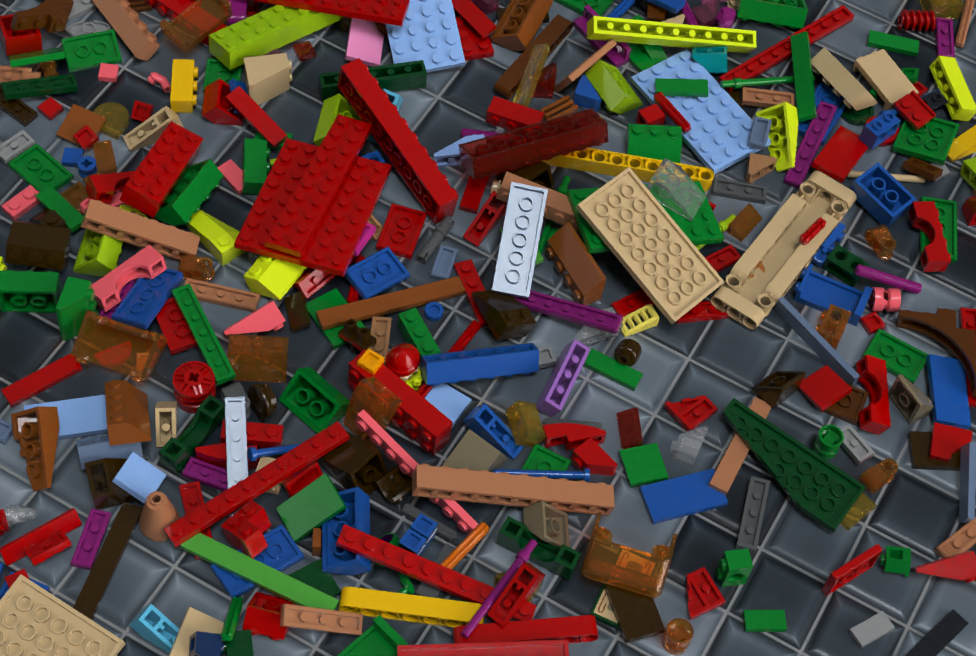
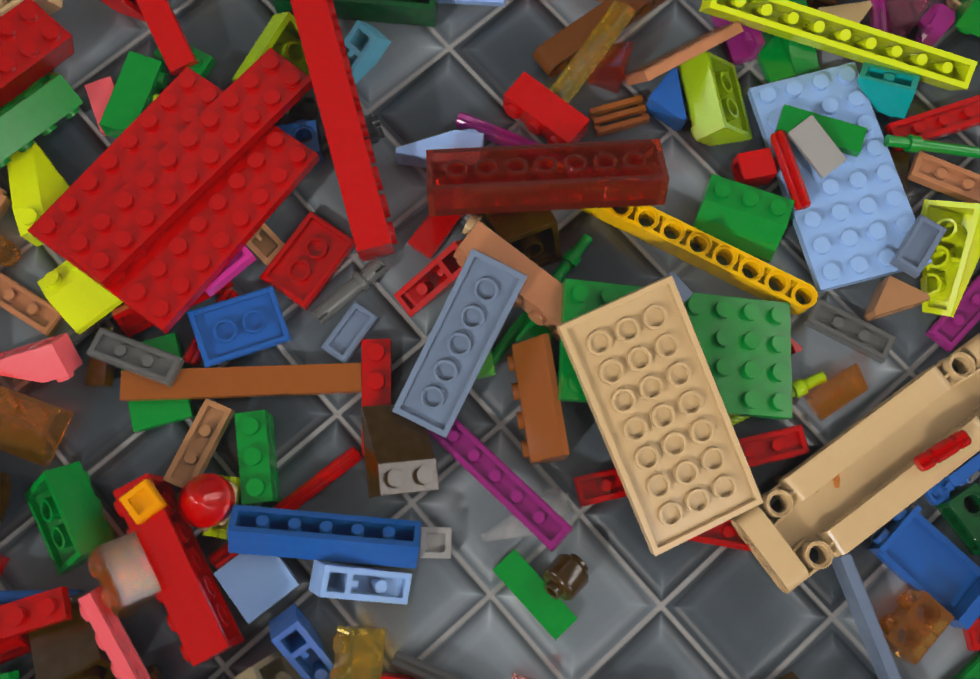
camera: 25 degrees right, 20 degrees up
dark brown hips [338,318,377,352] -> none
blue tile [424,302,444,321] -> none
medium lavender brick [535,339,591,417] -> none
light yellow slope [619,304,659,338] -> none
clear slope [647,158,706,221] -> none
none -> dark grey tile [86,327,185,388]
none -> light blue slope [309,560,412,605]
none -> light grey tile [787,115,847,179]

